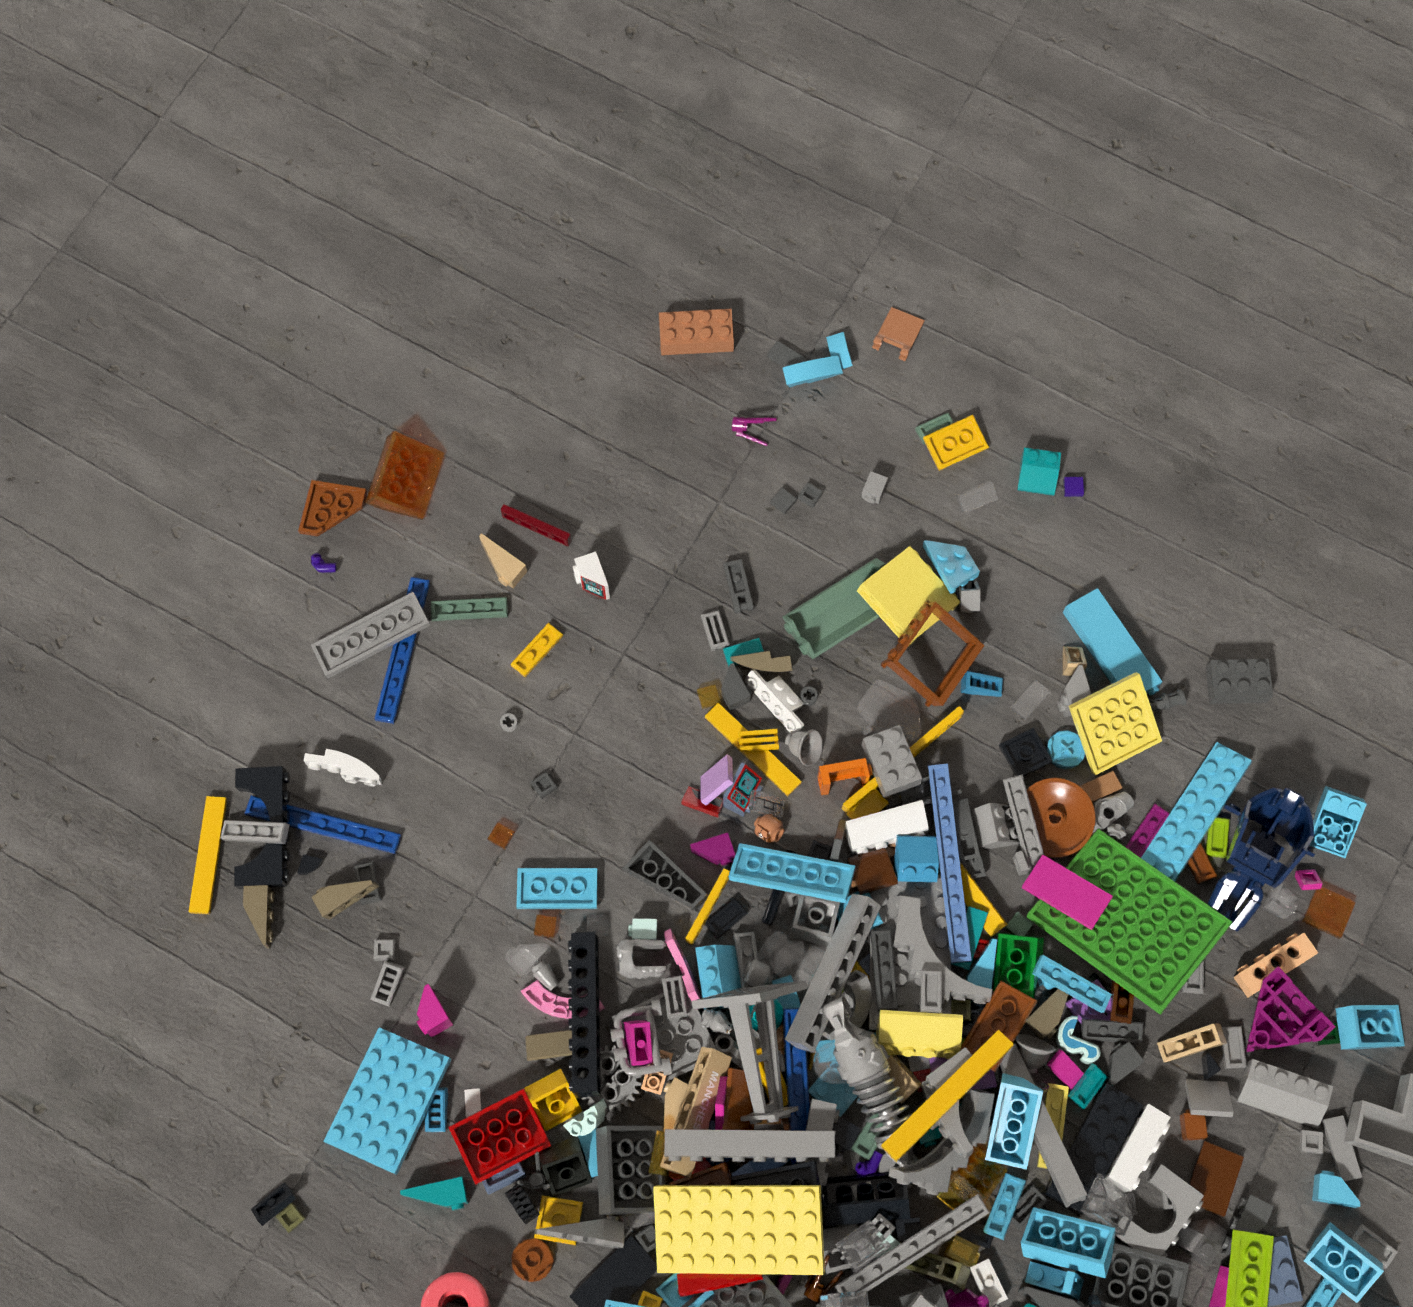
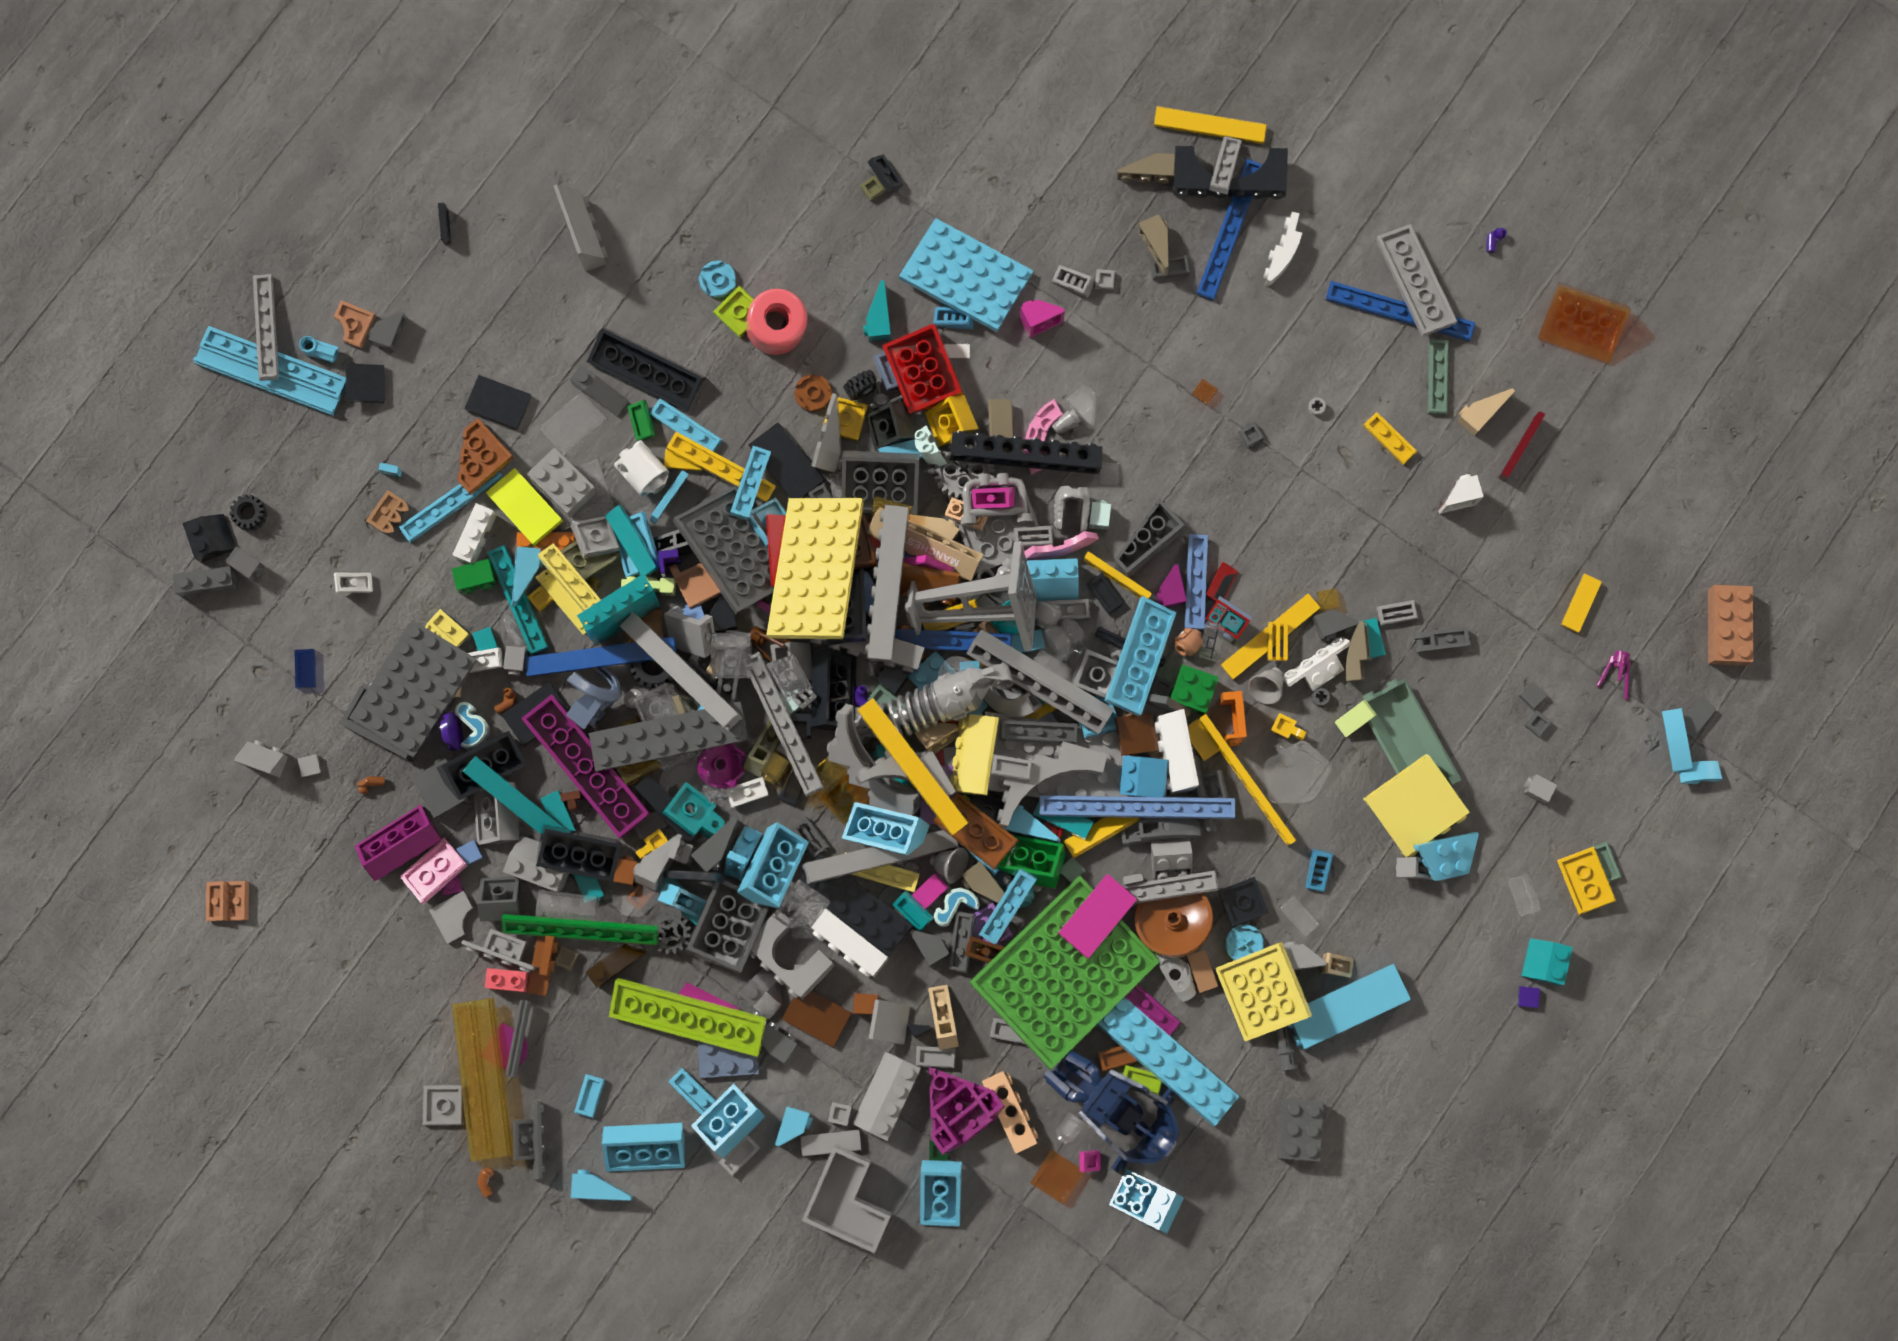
camera: 95 degrees right, 10 degrees up
black tile [297,854,323,875] -> none
dark orange plate [298,480,367,537] -> none
medium azure plate [516,868,598,909] -> none
clear orange tile [534,915,557,938] -> none
lavender tile [701,754,733,805] -> none
light grey brick [862,725,922,798] -> none
nougat flag [872,307,925,361] -> none
dark orange window [881,600,985,707] -> none
olive tile [951,999,971,1021] -> none
medium azure tile [984,1173,1026,1240] -> none
light grey plate [1105,824,1127,842] -> none
none -> green brick [1170,664,1219,716]
none -> medium blue plate [1184,534,1208,630]
none -> yellow plate [1271,713,1306,741]
none -> yellowish green tile [1335,700,1376,737]
none -> yellow tile [1561,574,1602,633]

